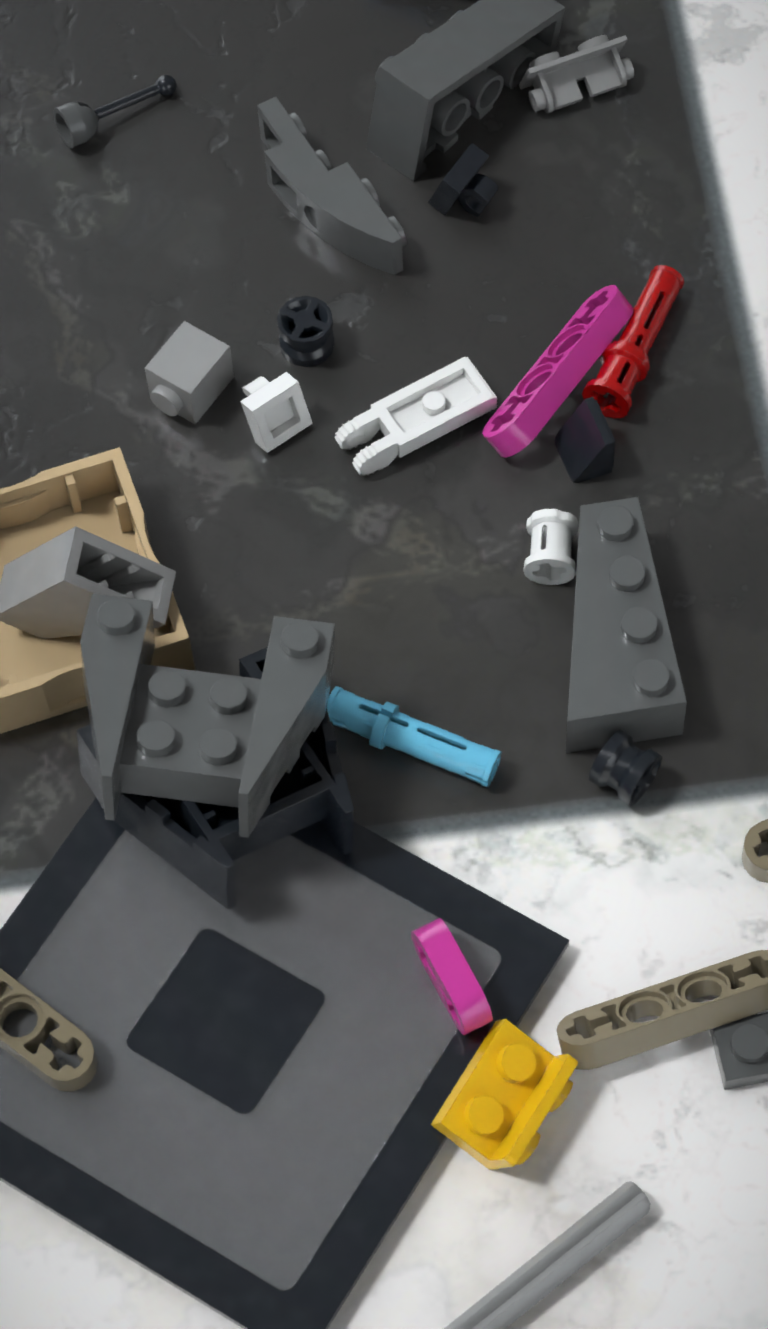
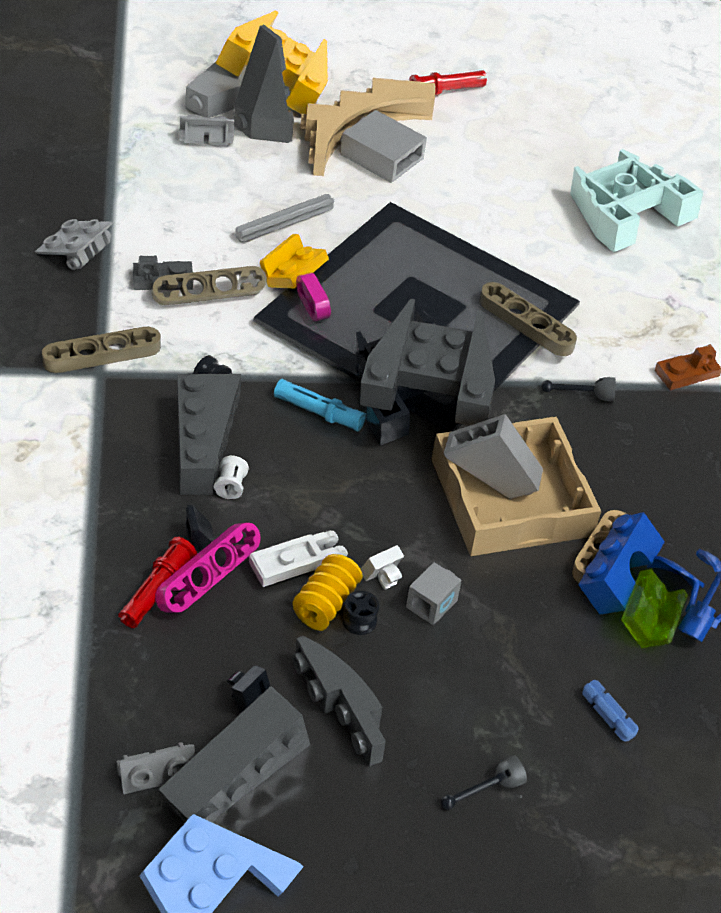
camera: 175 degrees right, 15 degrees down
none -> yellow piece [293,554,363,631]

